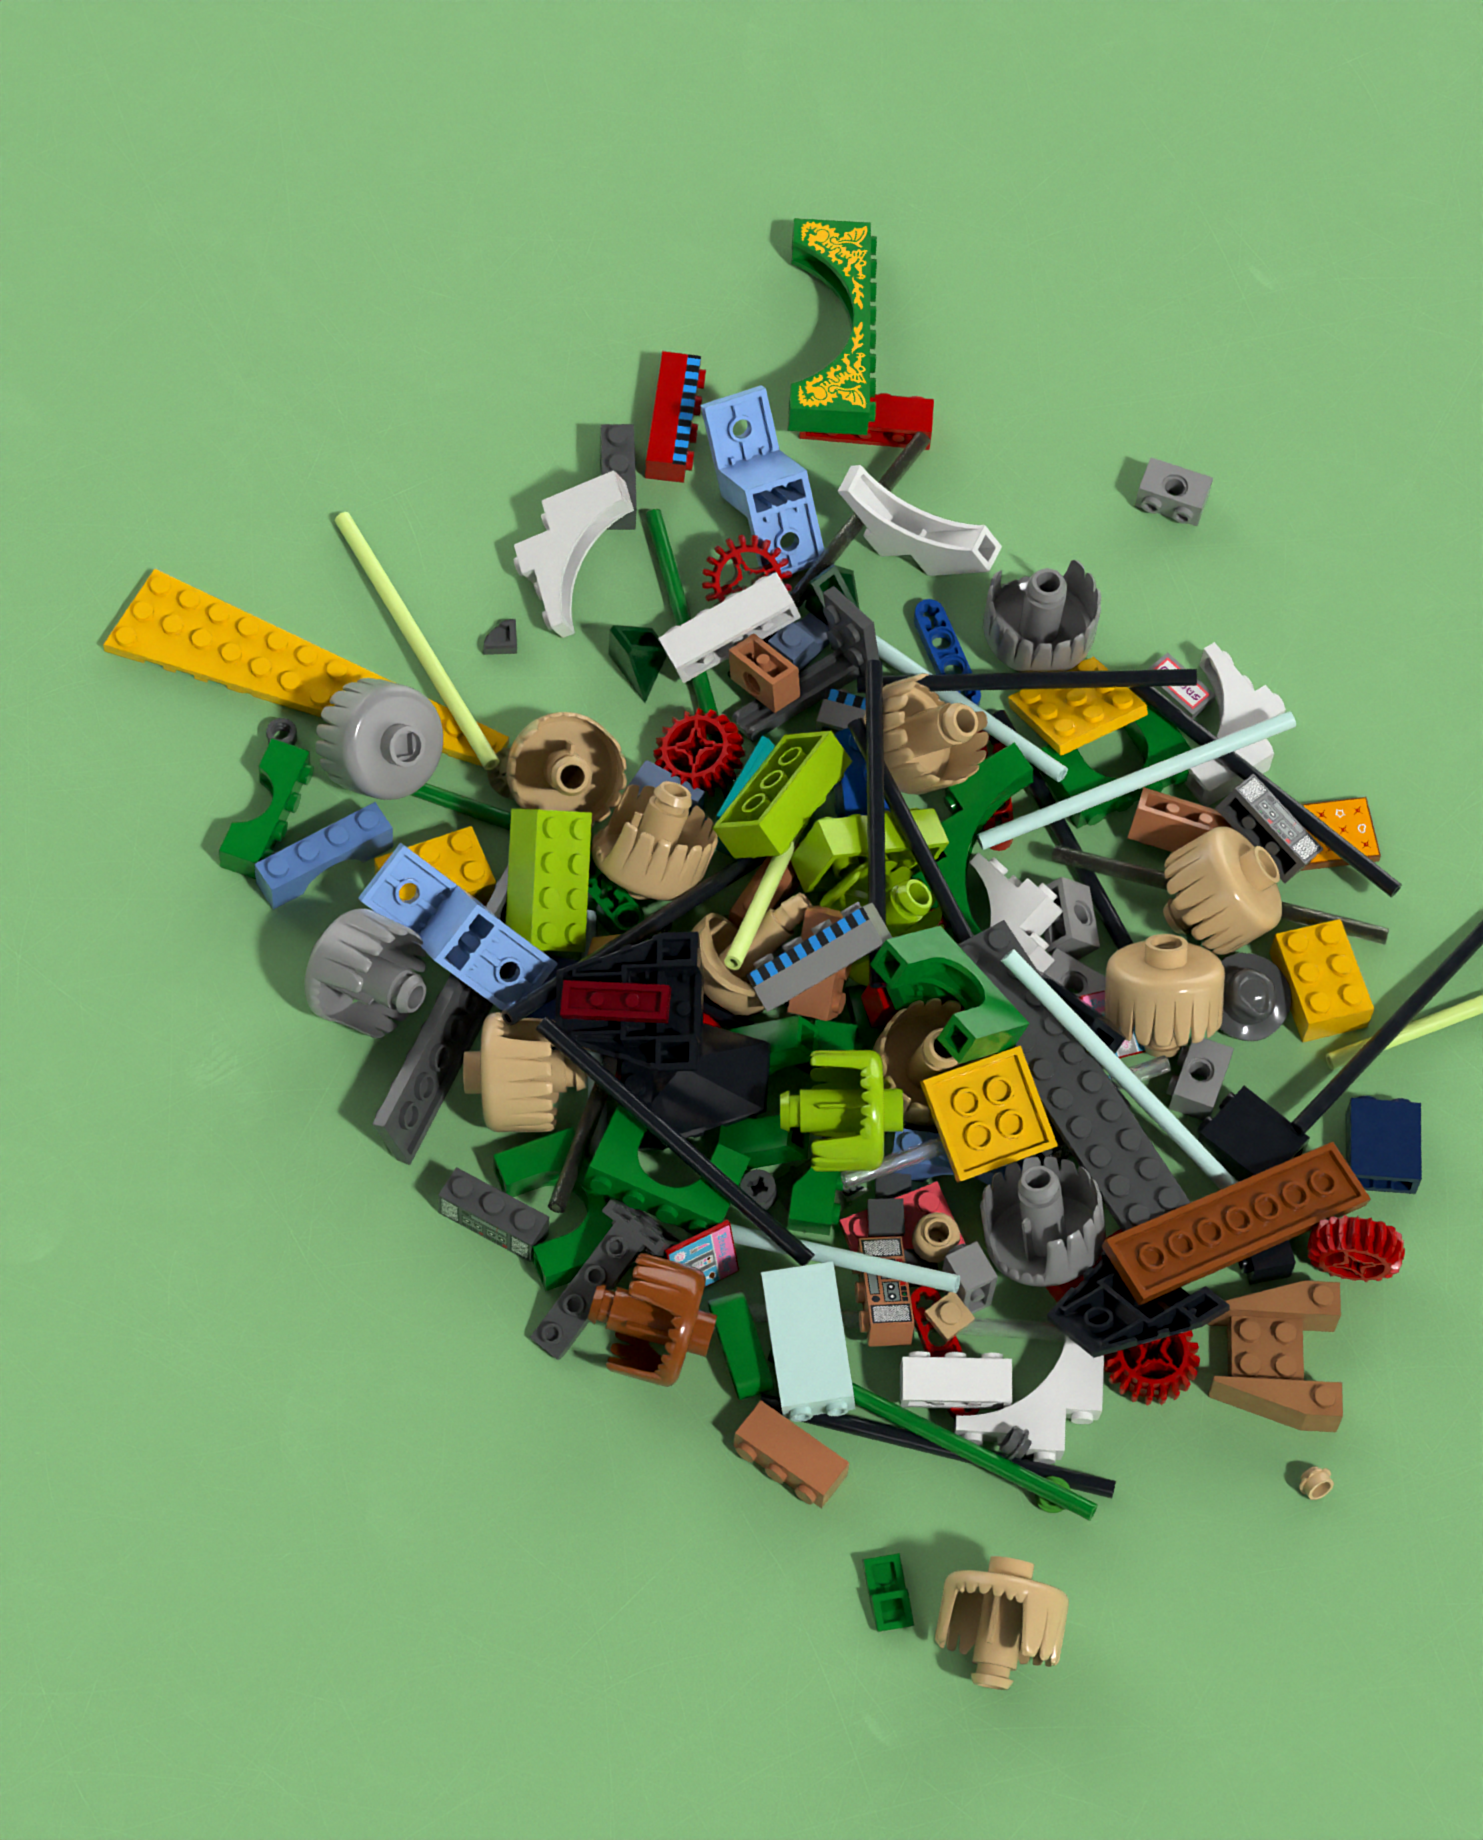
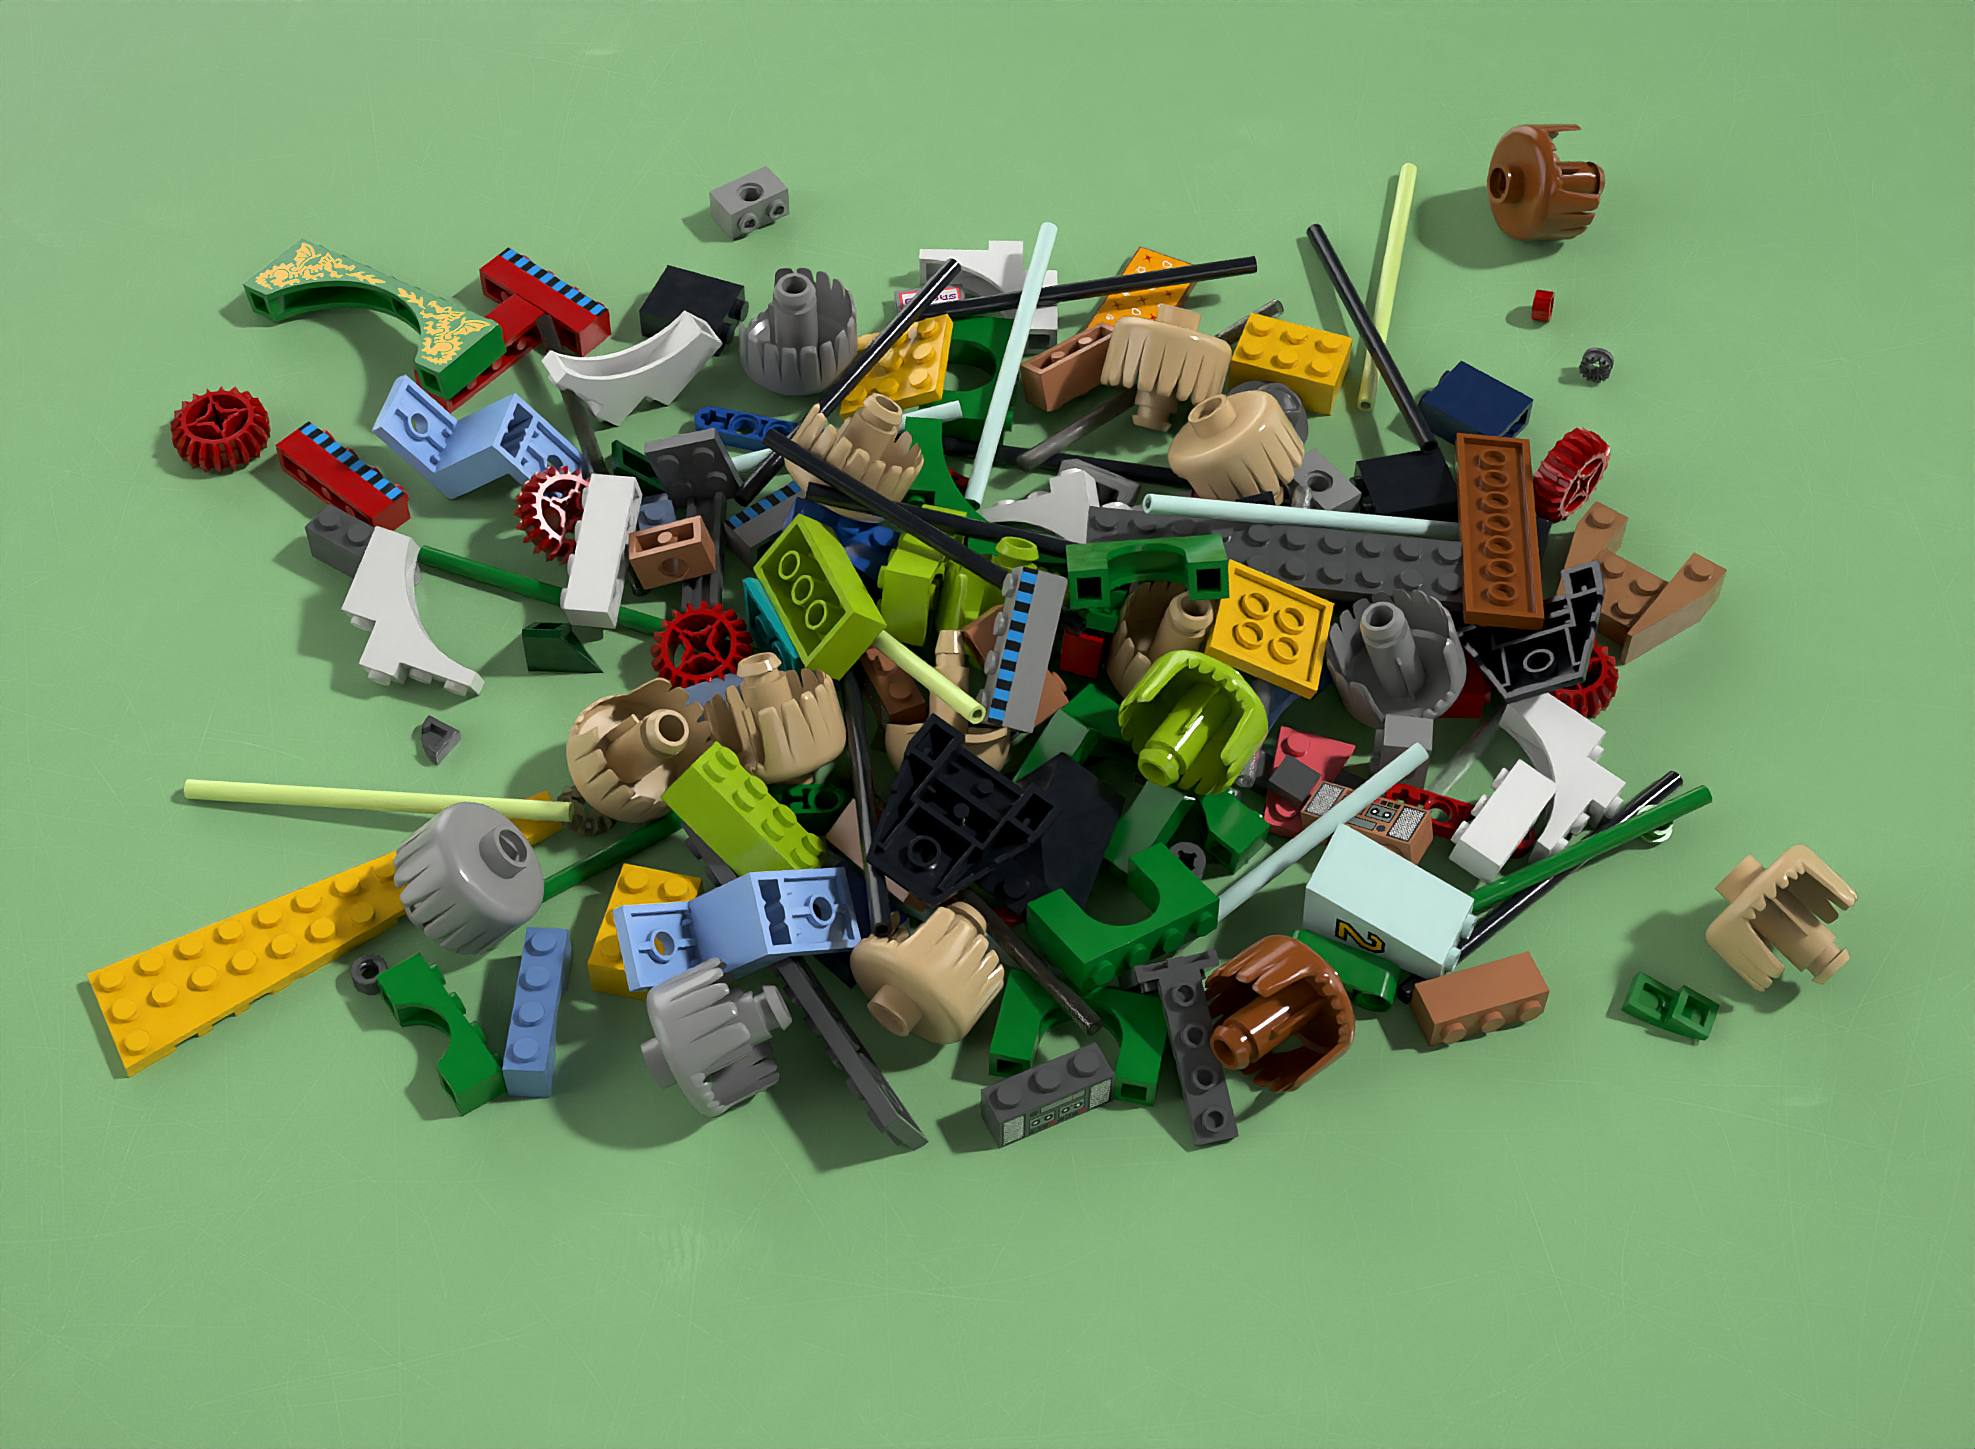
camera: 50 degrees left, 10 degrees down
black piece [536,1016,815,1266] -> none
dark red plate [560,980,671,1023] -> none
piece [664,1220,739,1287] -> none
tan head [912,1212,960,1263] -> none
tan plate [924,1292,975,1342] -> none
dark grey plate [999,1426,1032,1460] -> none
dark grey brick [1215,774,1323,883] -> none
tan plate [1299,1466,1334,1500] -> none
none -> red gear [170,386,271,473]
none -> red brick [479,247,612,357]
none -> black brick [639,265,749,357]

